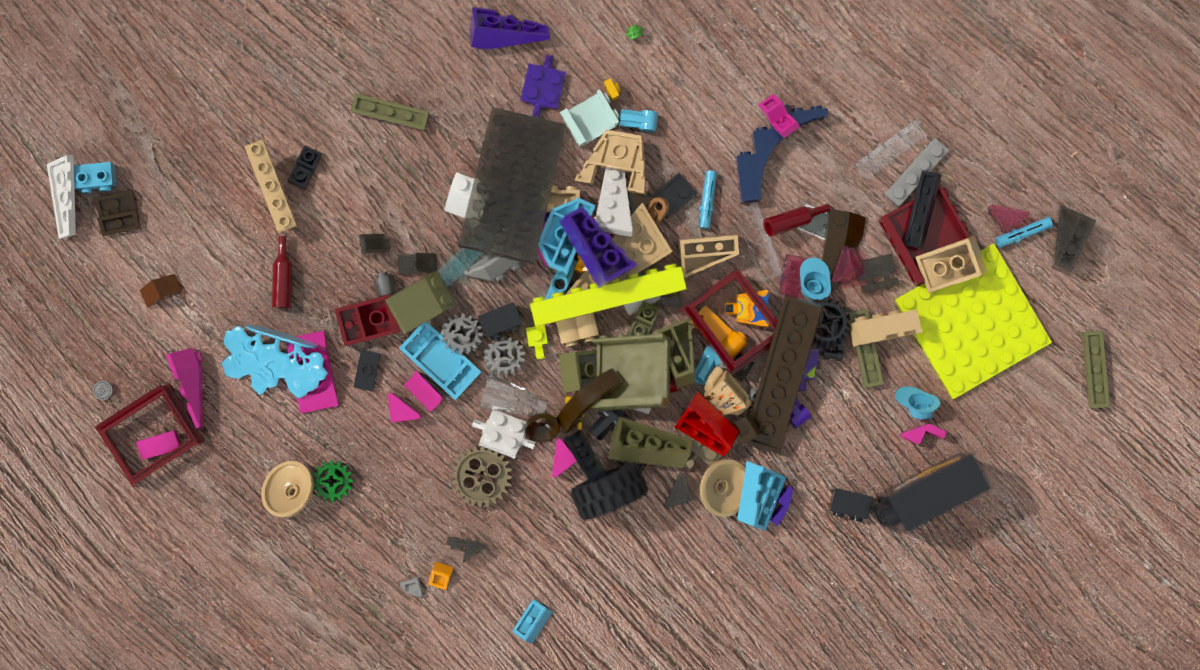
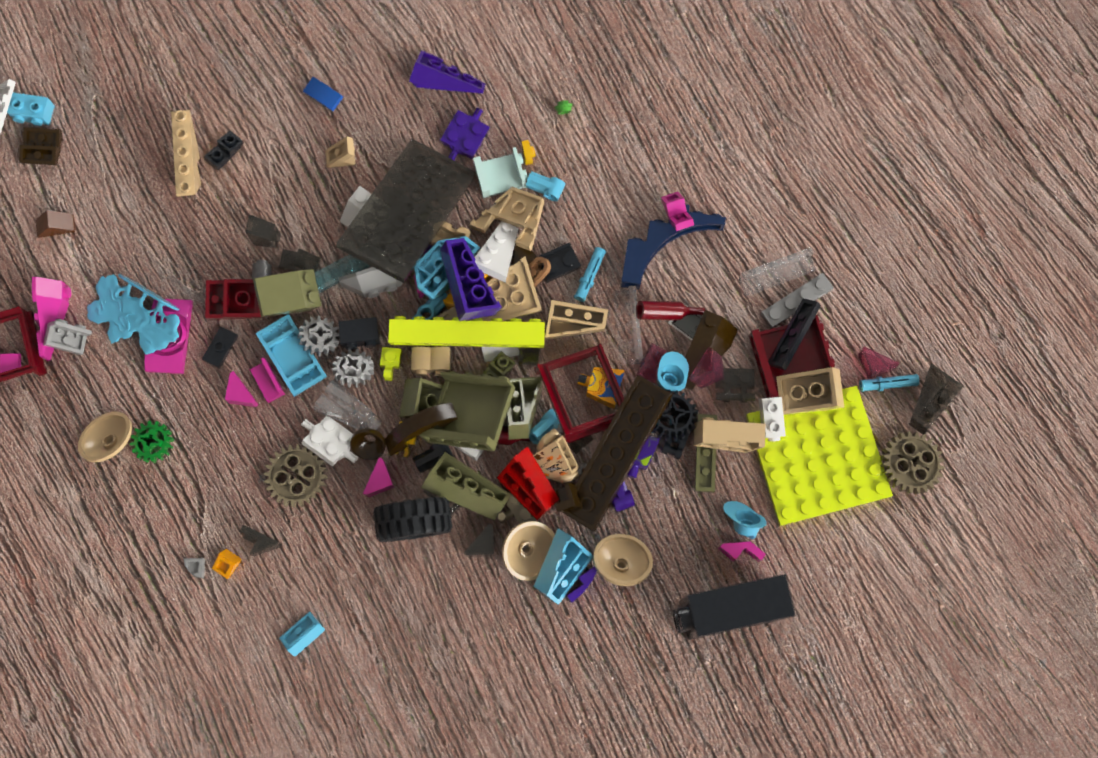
camera: 20 degrees right, 10 degrees down
dark red piece [272,236,292,308] -> none
olive plate [351,93,430,131] -> none
black plate [564,430,607,484] -> none
light orange door [691,305,747,359] -> none
black brick [828,488,873,522] -> none
olive plate [1082,331,1110,409] -> none
none -> light grey bracket [43,319,92,355]
none -> blue slope [303,77,343,111]
none -> tan slope [325,137,355,168]
none -> tan dish [593,534,653,586]
none -> white brick [759,397,786,441]
none -> dark tan gear [880,431,945,495]

